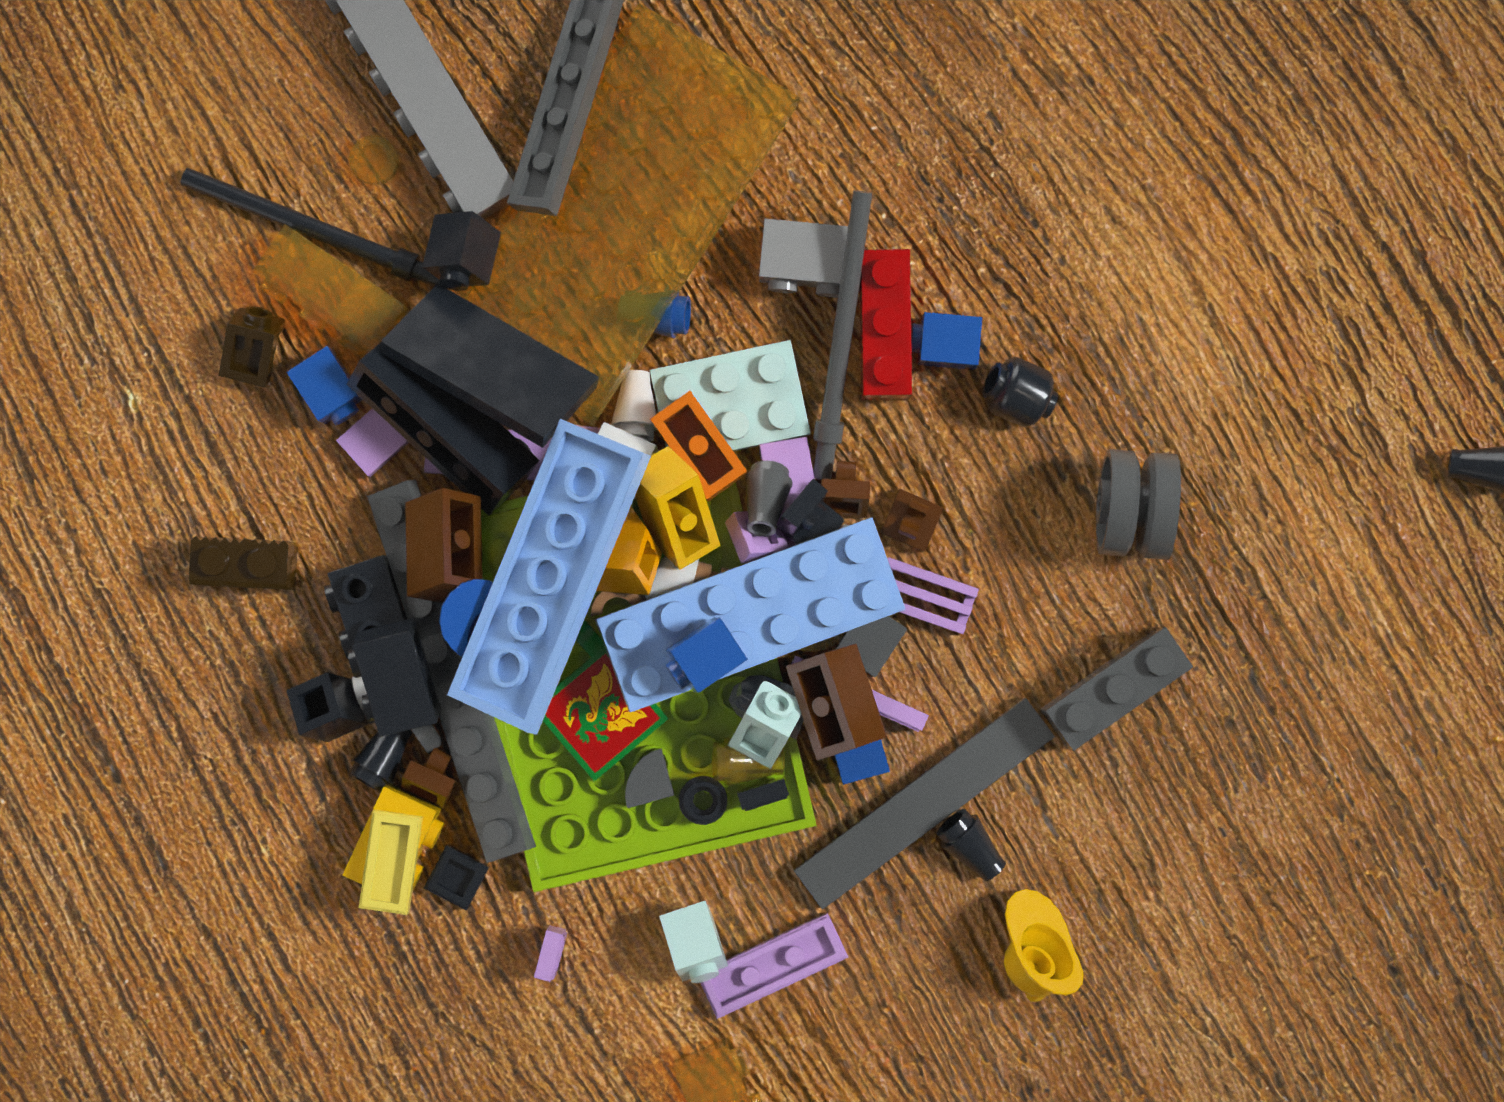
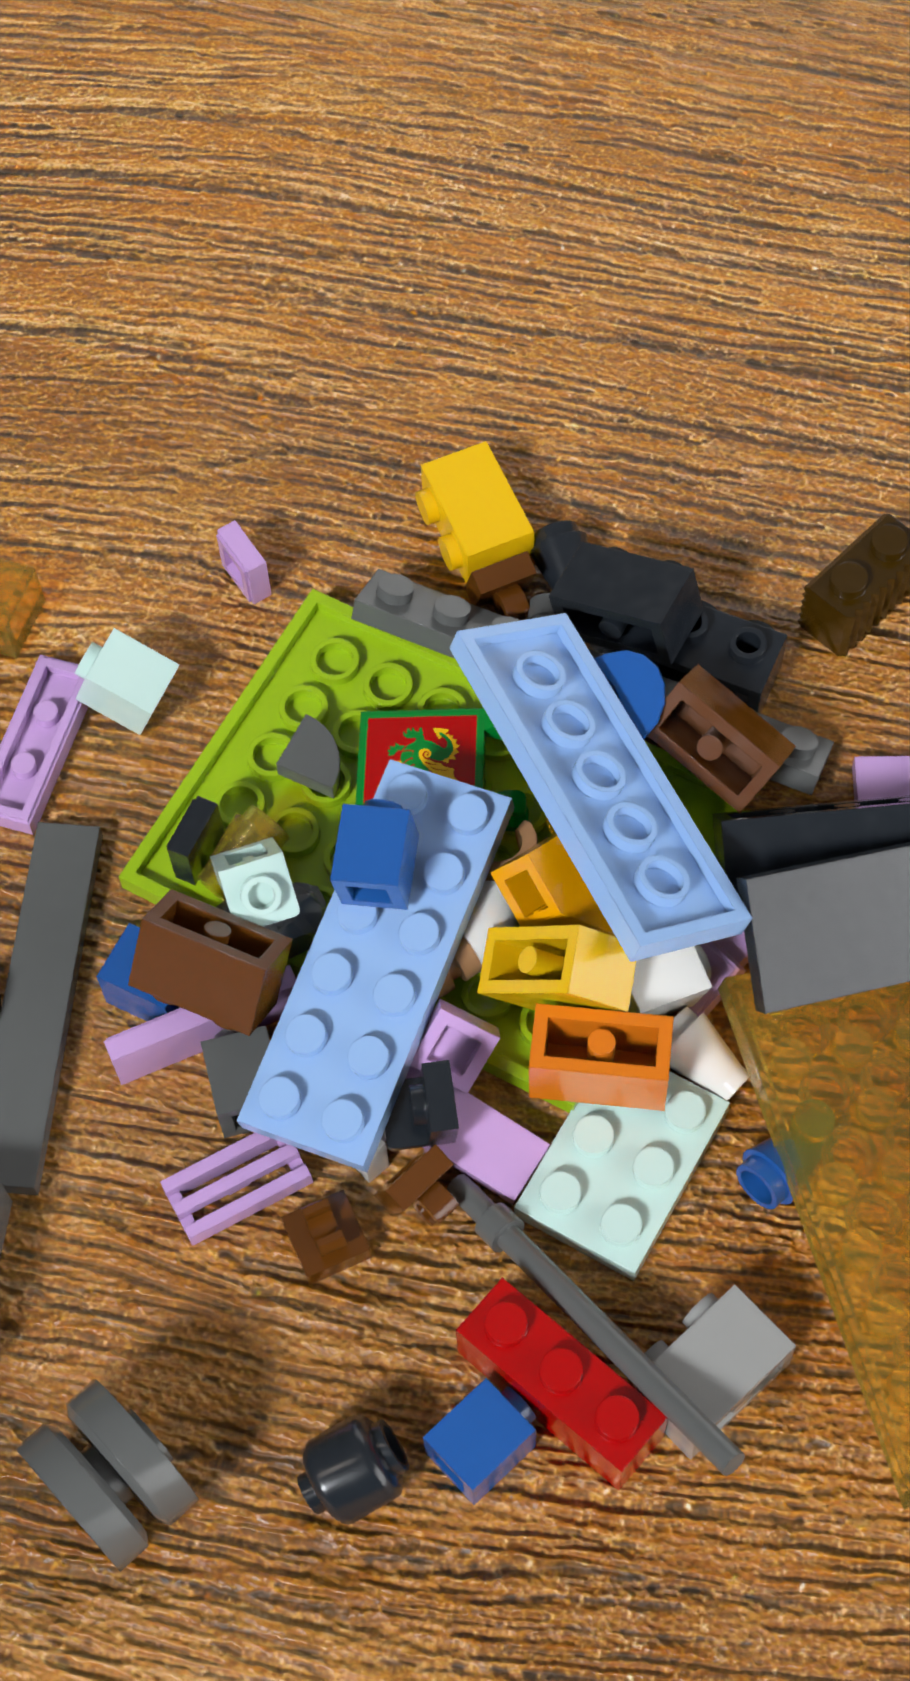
camera: 135 degrees right, 25 degrees down
black brick [286,672,368,742] -> none
light yellow tile [358,809,423,915] -> none
black tile [424,844,490,910] -> none
black plate [679,776,728,825] -> none
dark grey cone [745,460,793,537] -> none

